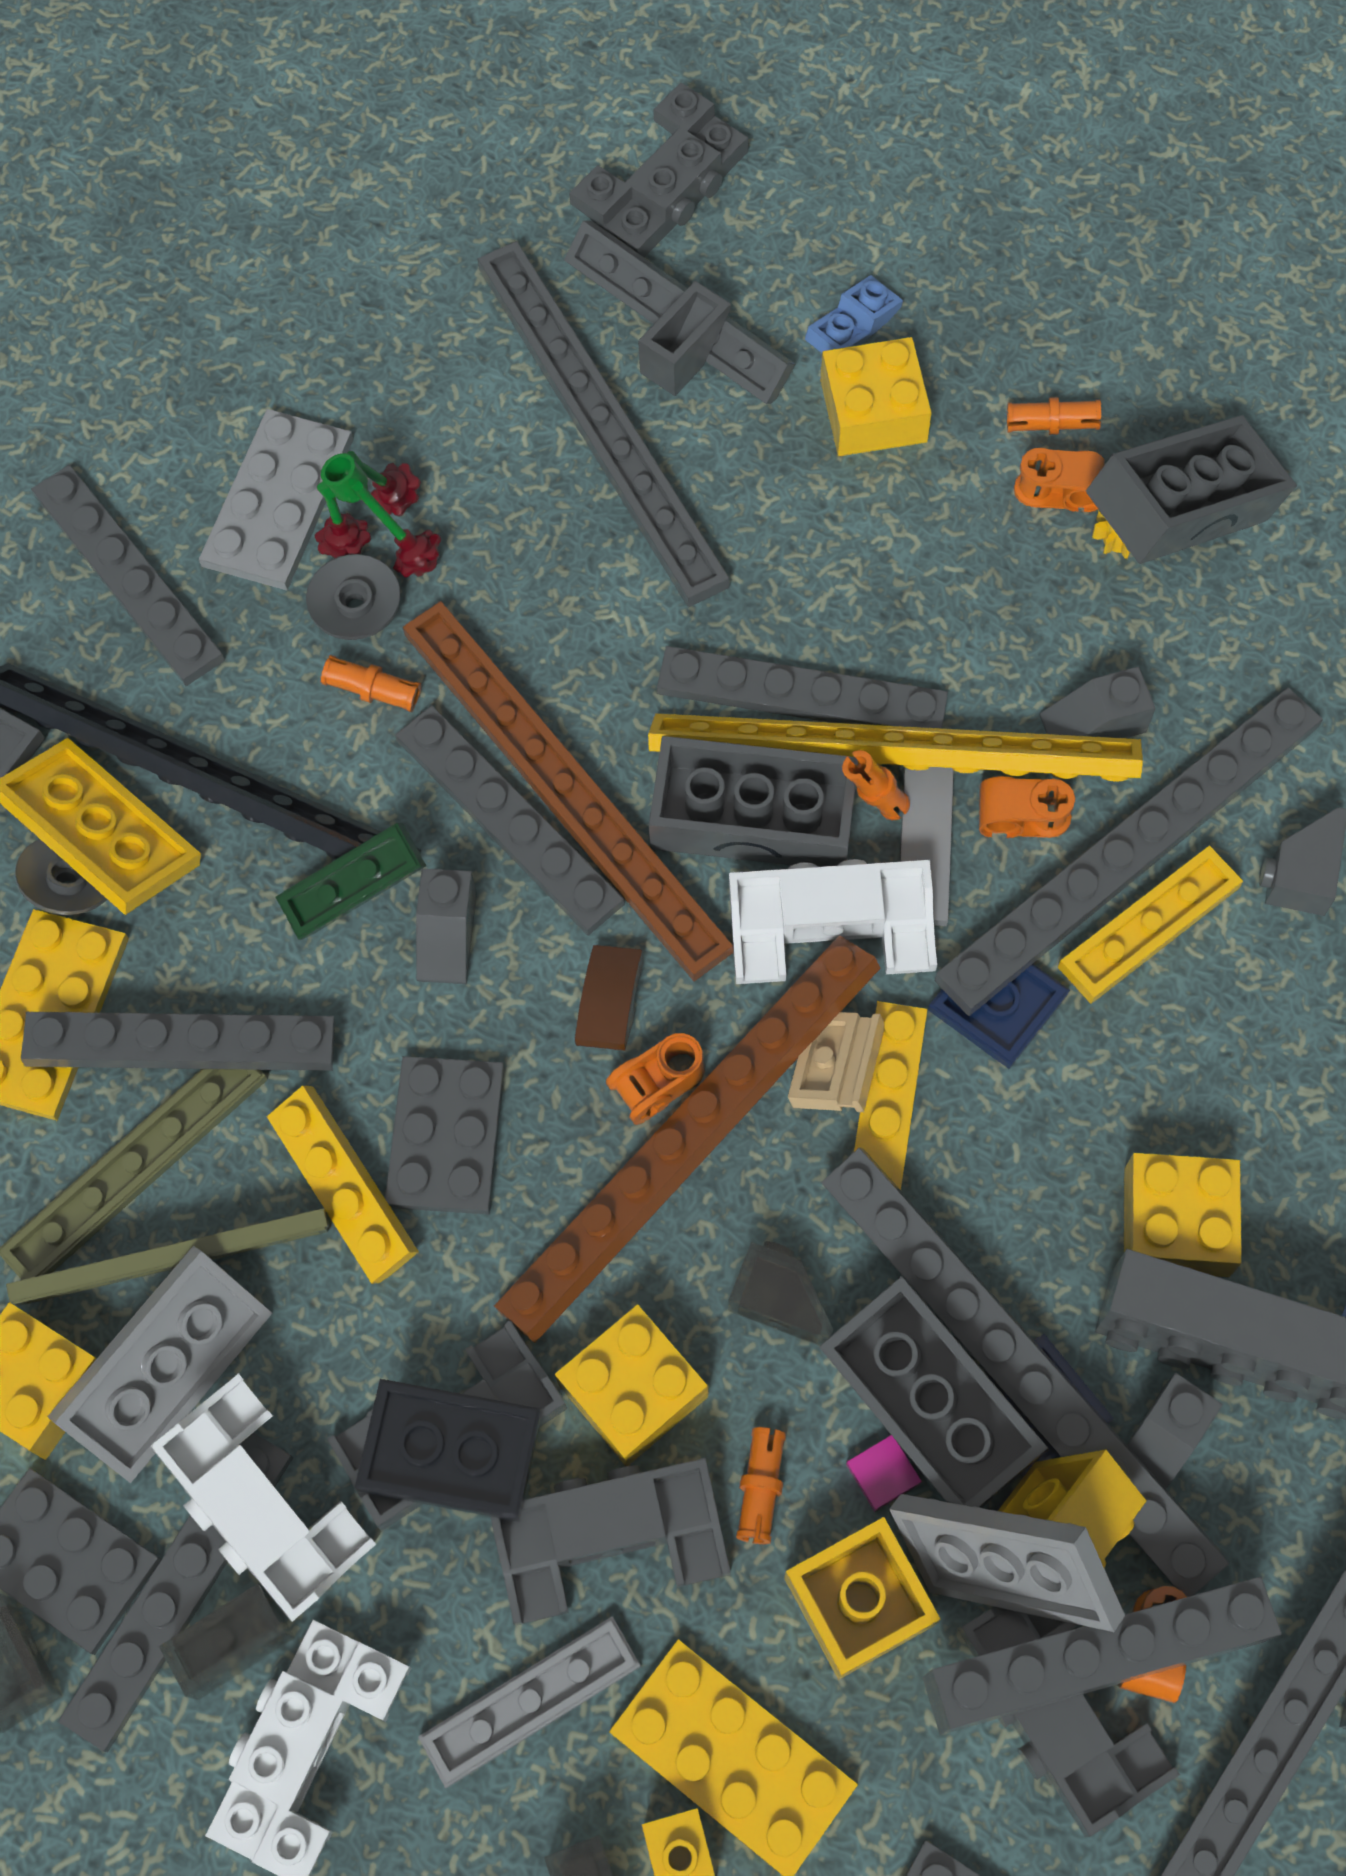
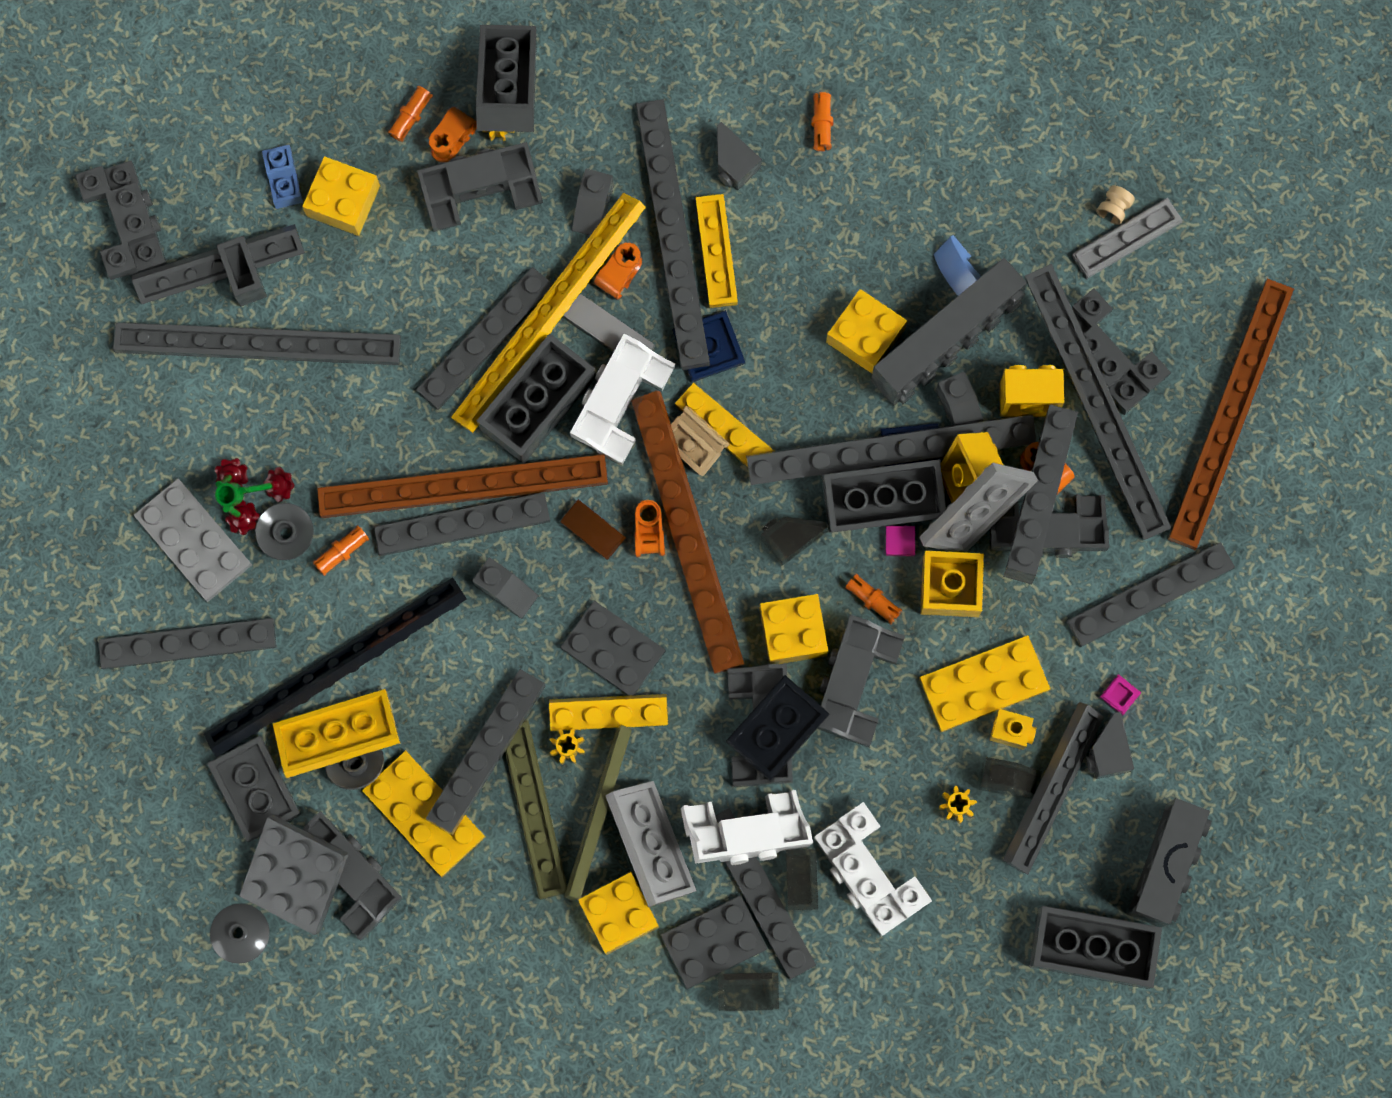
camera: 60 degrees left, 10 degrees up
dark green tile [275,823,426,940] -> none
light grey tile [418,1616,641,1788] -> none
orange pin [842,750,910,821] -> none
none -> dark grey bracket [417,142,543,232]
none -> yellow gear [550,728,585,765]
none -> yellow gear [939,786,977,824]
none -> yellow brick [999,365,1064,417]

